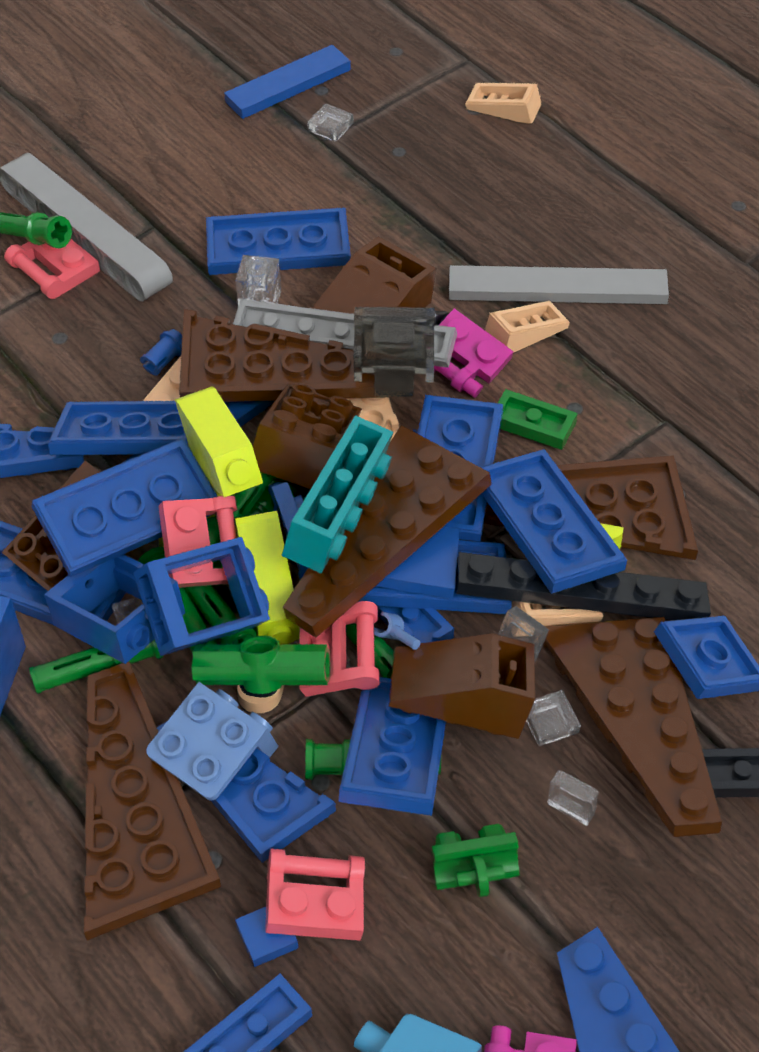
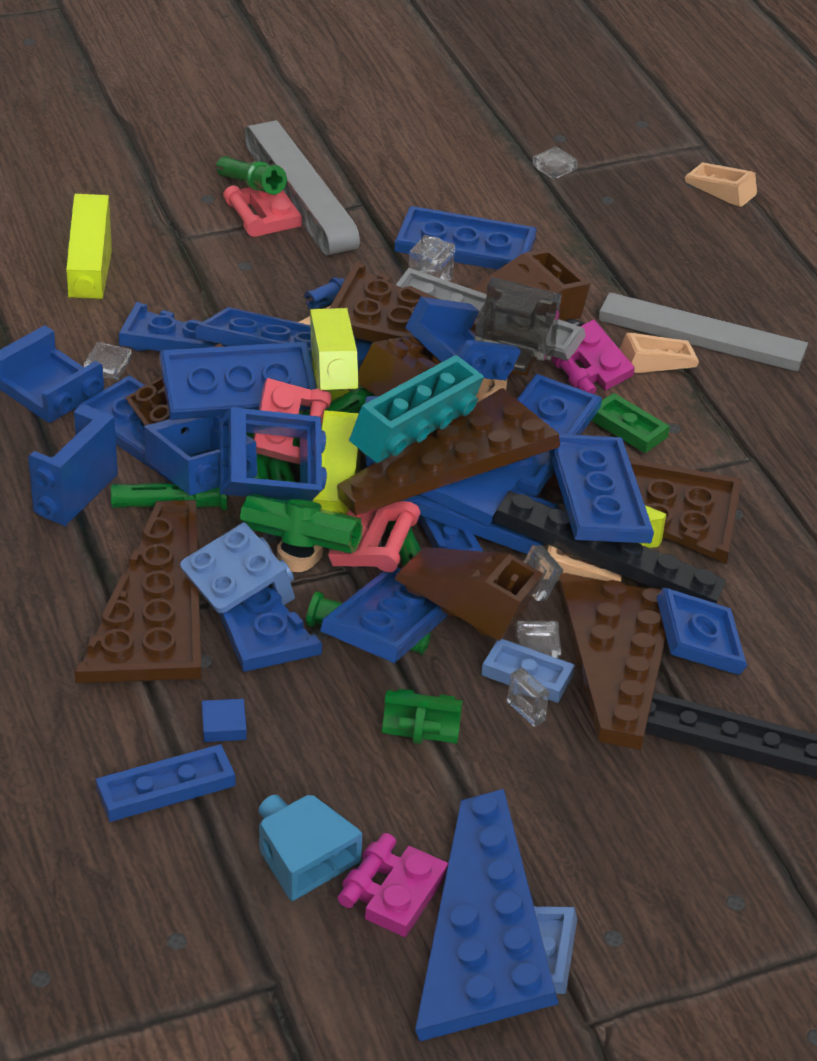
camera: 15 degrees right, 10 degrees down
blue tile [224,45,351,119] -> none
coral plate [265,849,365,941] -> none
medium blue hand [374,612,420,650] -> none
none -> blue panel [405,297,521,381]
none -> medium blue plate [482,639,575,703]

